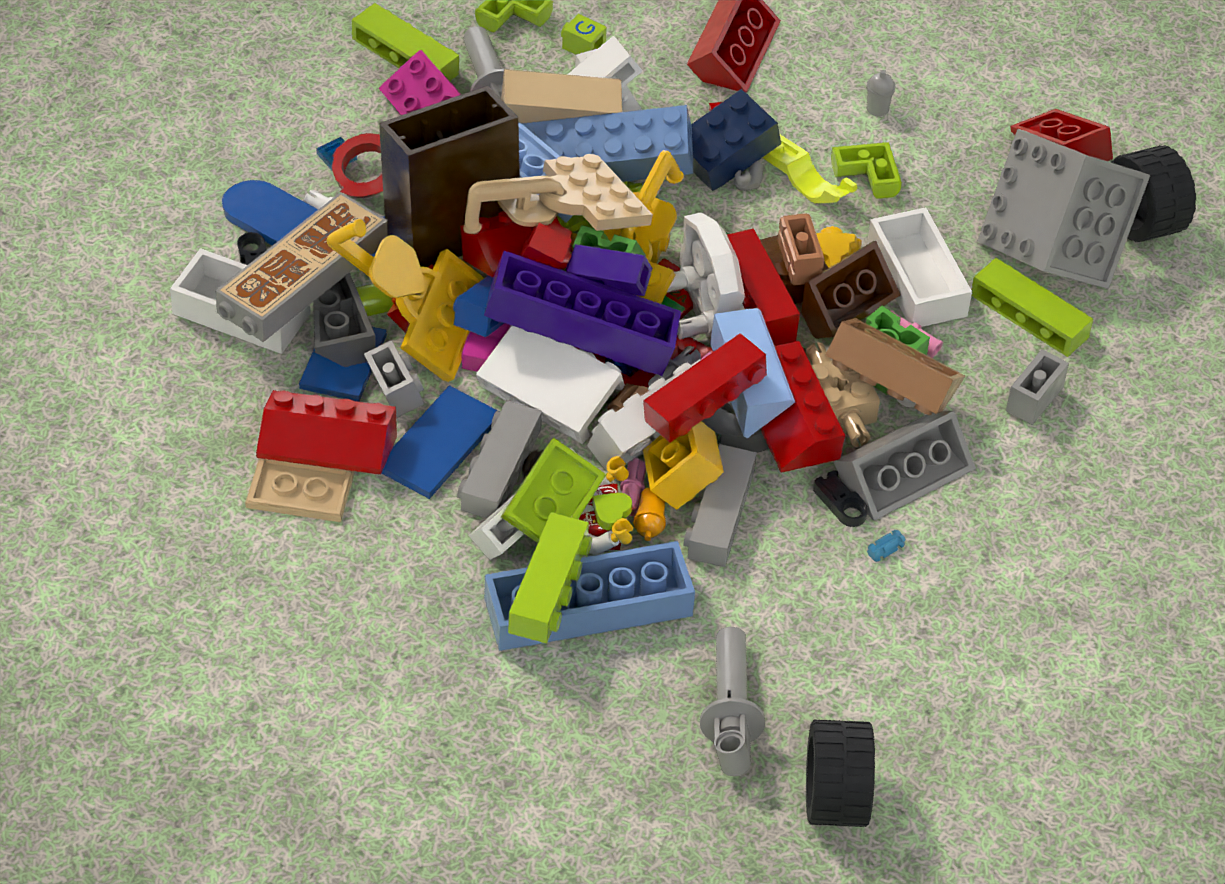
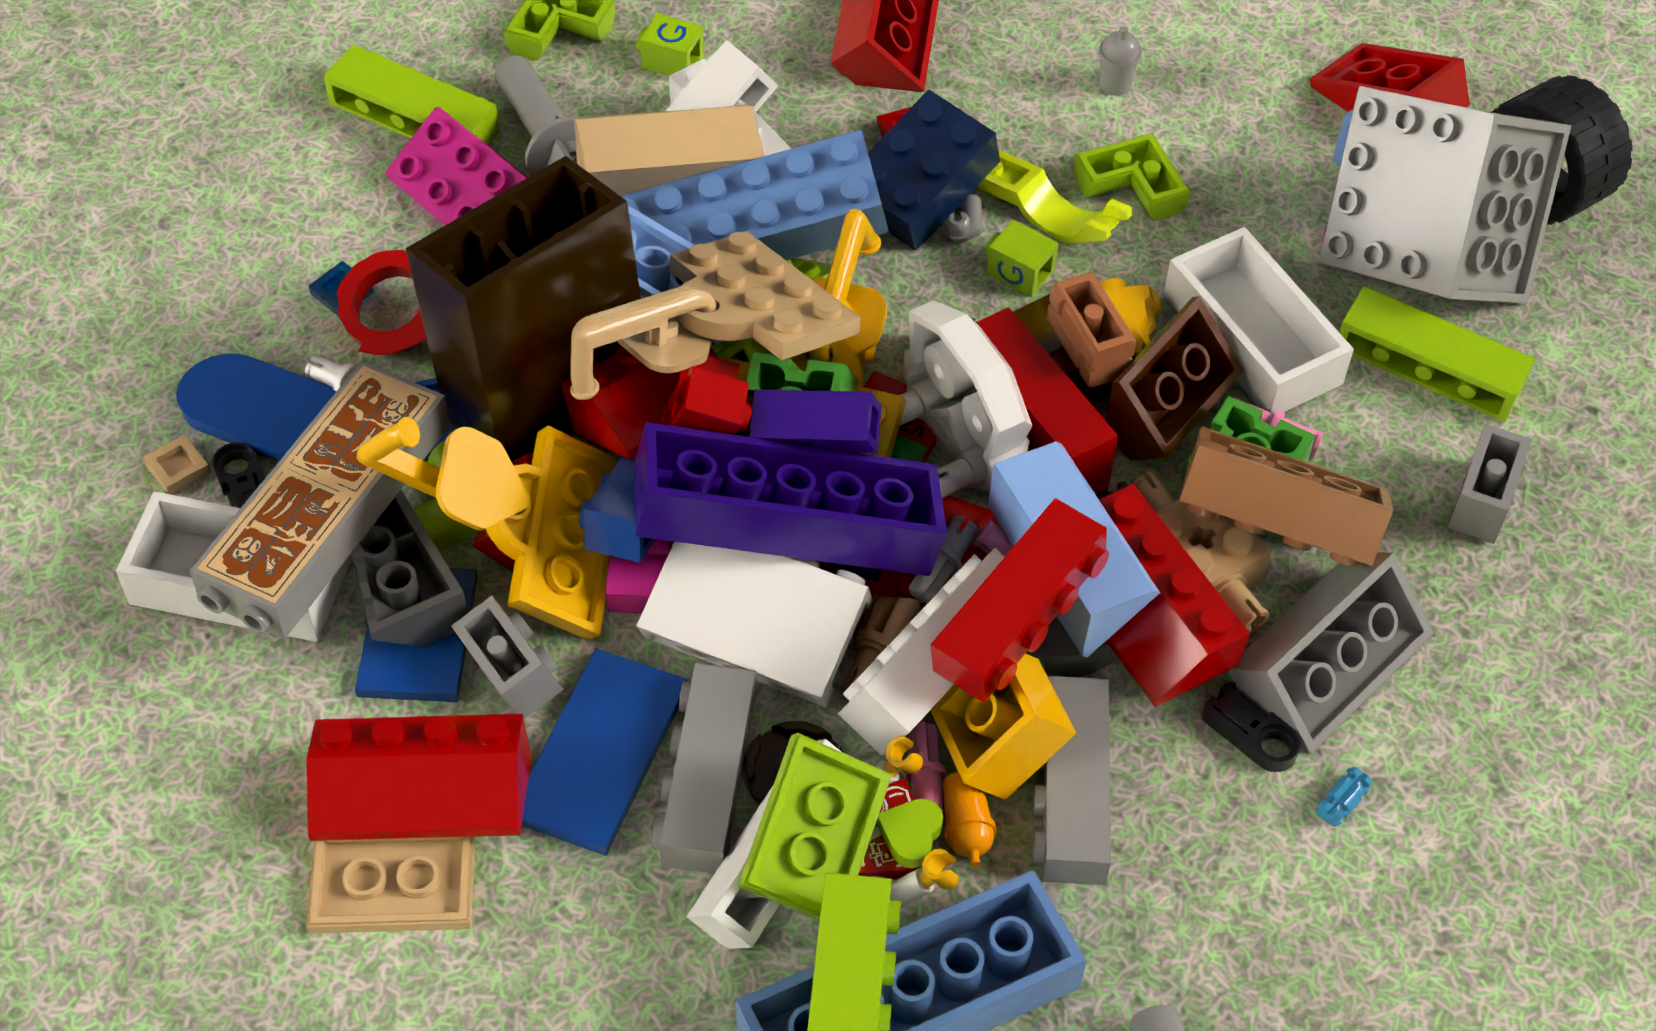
camera: 10 degrees left, 5 degrees up
none -> tan tile [142,434,211,495]
none -> lime brick [985,219,1059,297]

